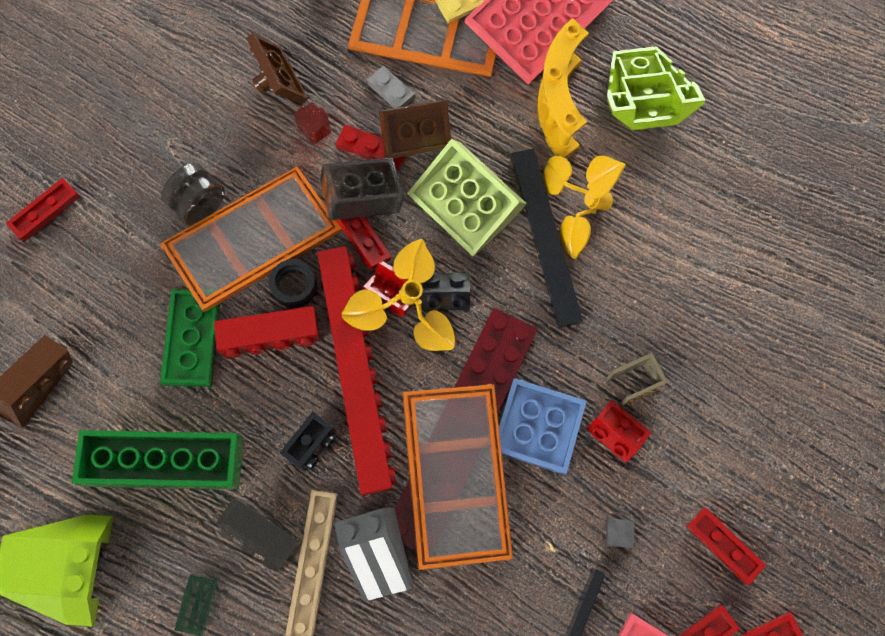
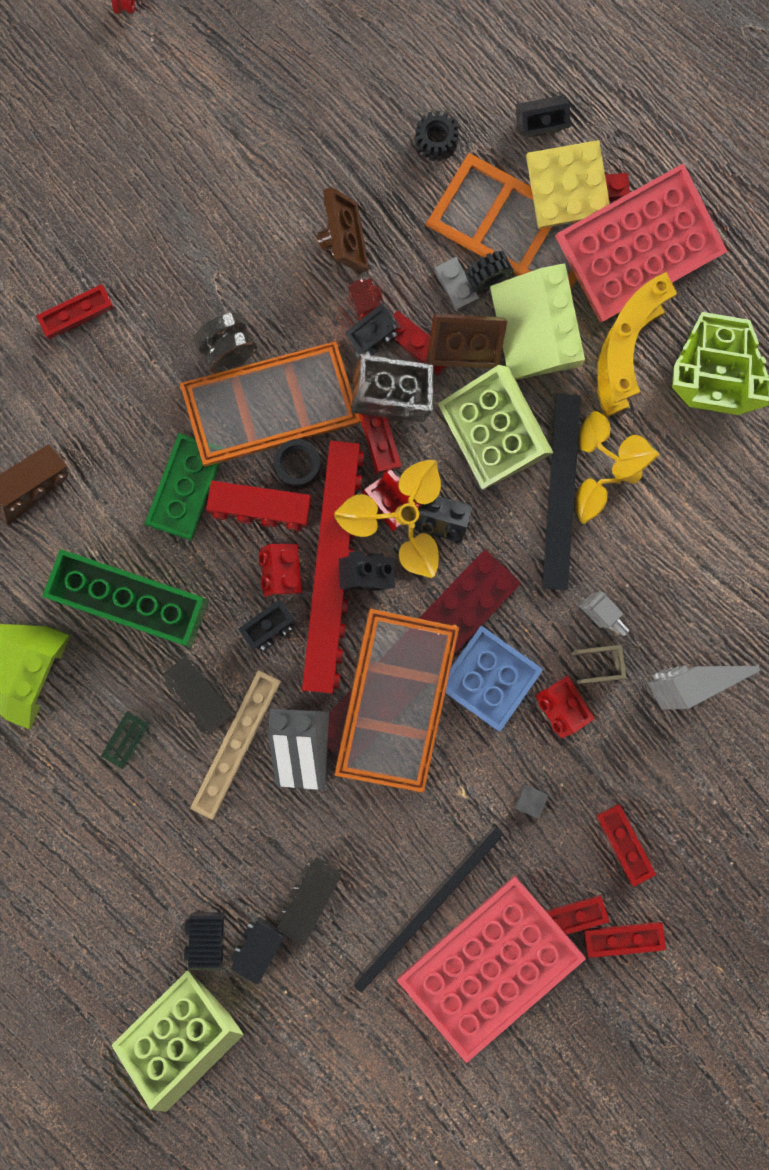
camera: 20 degrees right, 10 degrees up
none -> red bracket [259,544,302,597]
none -> black brick [339,551,395,591]
none -> black bracket [345,303,402,358]
none -> black tyre [465,251,513,293]
none -> yellowish green slope [490,263,585,380]
none -> light grey piece [579,591,629,636]
none -> light grey slope [647,665,761,710]

